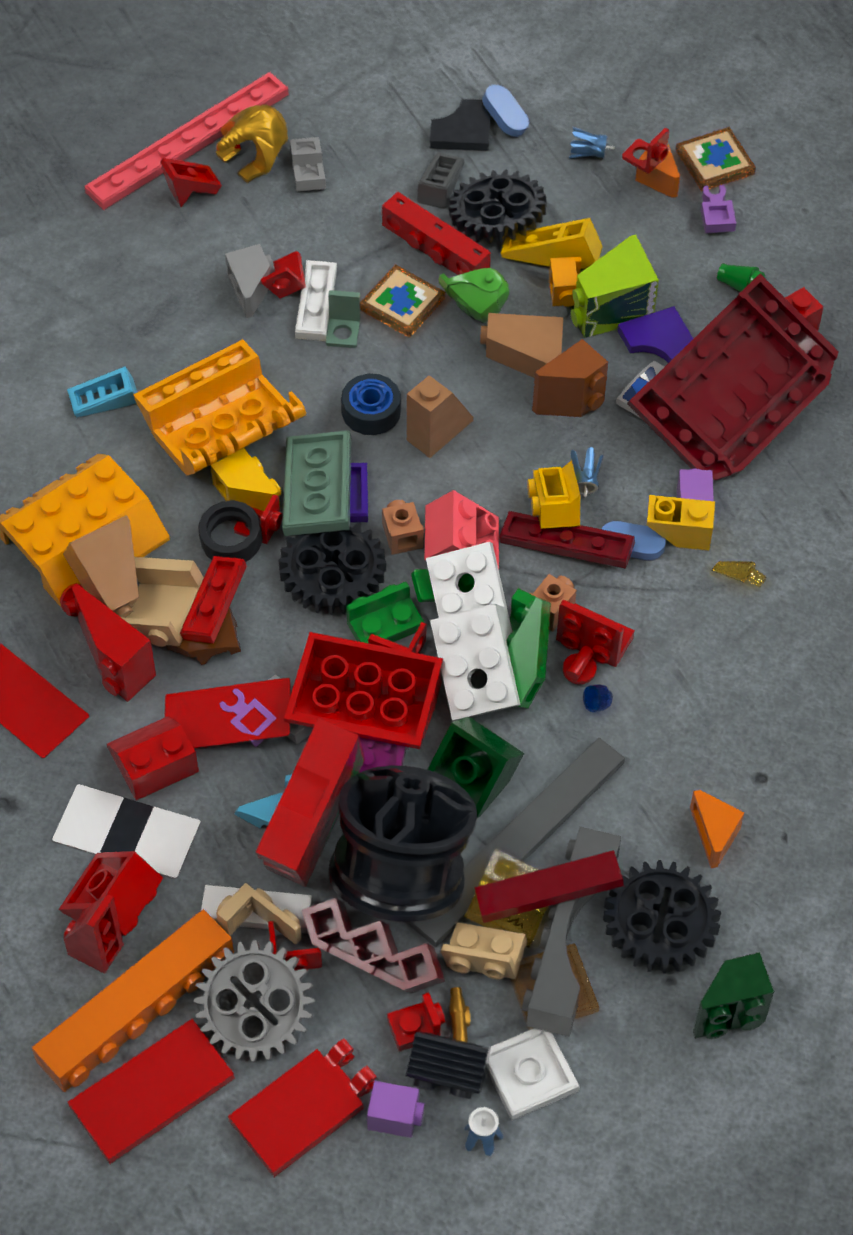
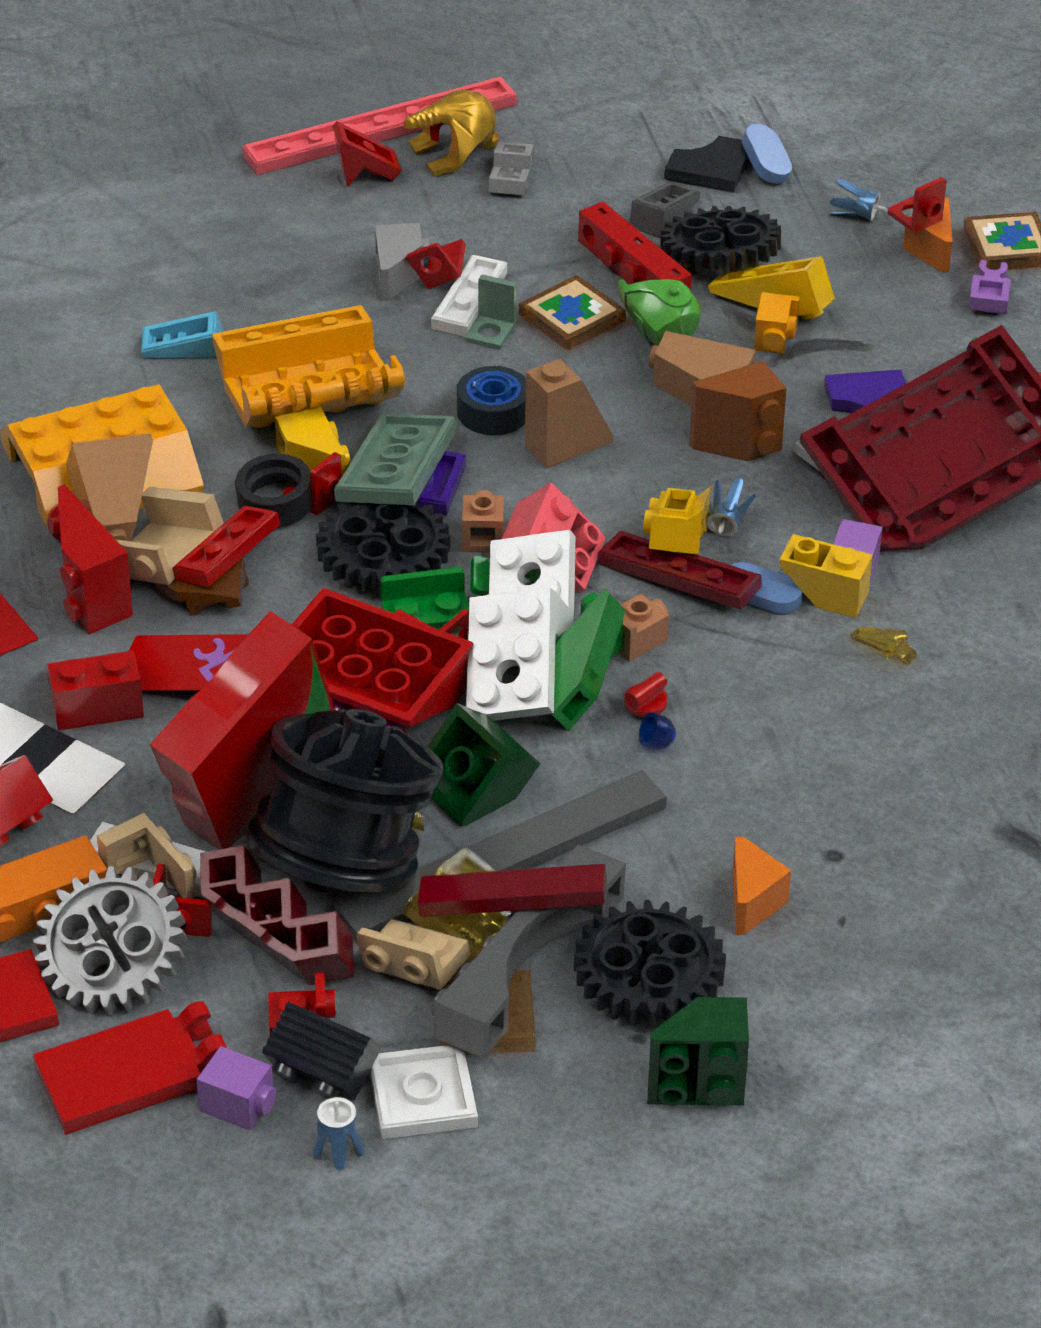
camera: 15 degrees right, 15 degrees down
pearl gold piece [449,987,471,1042] -> none
red bracket [556,600,635,667] -> none
lime slope [571,234,659,338] -> none

